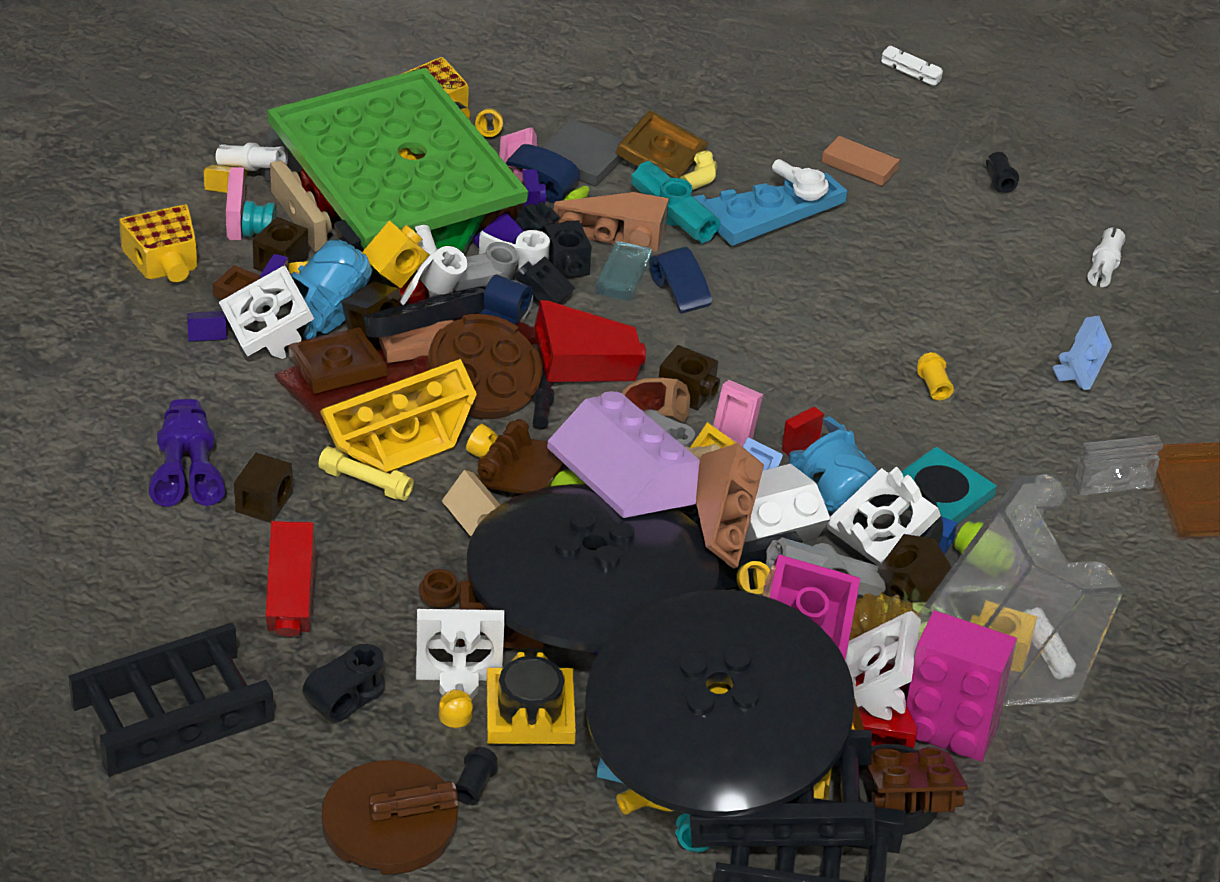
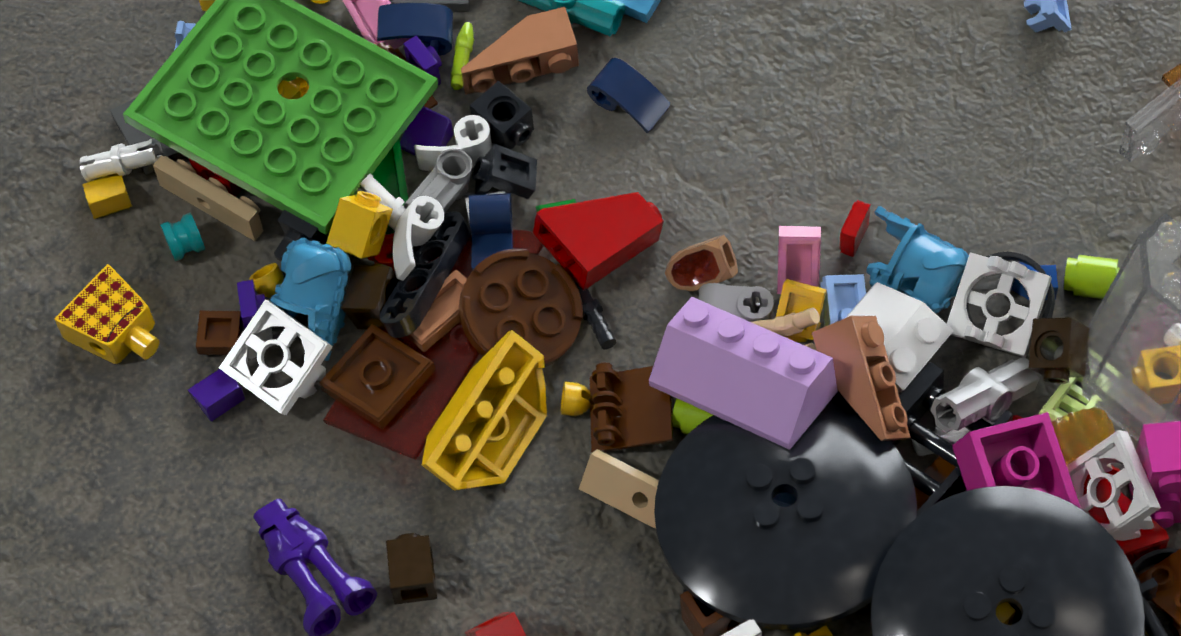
camera: 20 degrees left, 20 degrees up
bright pink tile [226,167,245,240] -> none
dark brown brick [252,217,309,272] -> none
light yellow bar [318,446,414,501] -> none
reddish brown plate [419,569,460,607] -> none
black gear [515,201,560,233] -> none
clear light blue tile [595,241,651,302] -> none
dark brown brick [659,345,720,411] -> none
yellow hinge [737,561,770,595] -> none
tile [901,446,997,524] -> none
yellow pin [916,352,954,401] -> none

